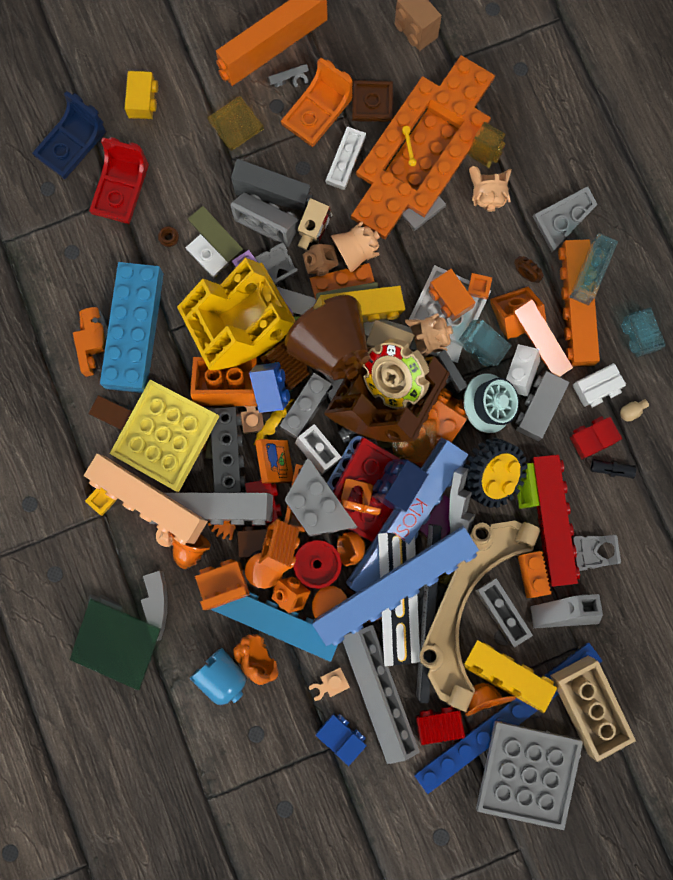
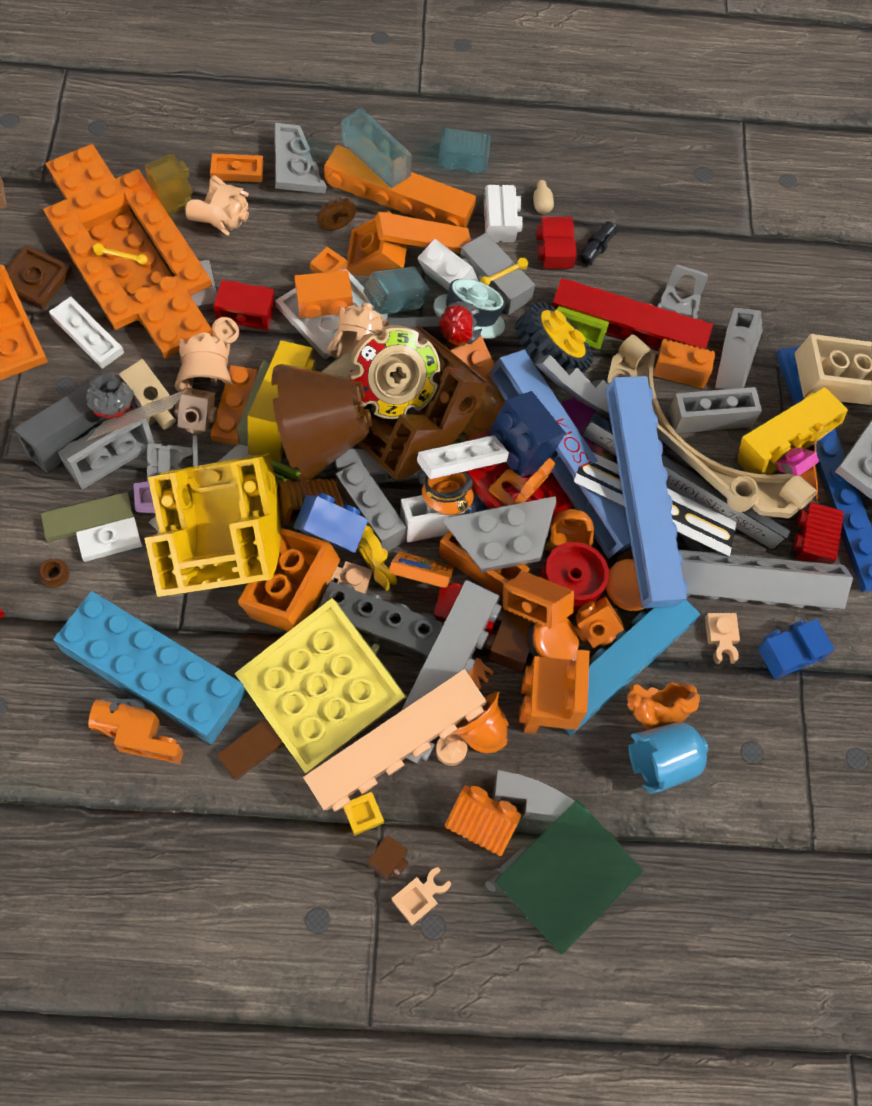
camera: 75 degrees left, 15 degrees down
none -> dark grey piece [86,372,135,419]
none -> sticker [86,389,187,441]
none -> orange plate [210,153,263,182]
none -> light nougat tile [211,317,239,346]
none -> red brick [214,280,276,331]
none -> reddish brown plate [367,834,409,881]
none -> light nougat plate [391,867,451,926]
none -> white plate [417,435,509,479]
none -> orange piece [422,471,474,515]
none -> red piece [439,301,482,346]
none -> orange brick [444,785,522,856]
none -> yellow hinge [480,258,528,285]
none -> dark pink plate [776,448,819,476]

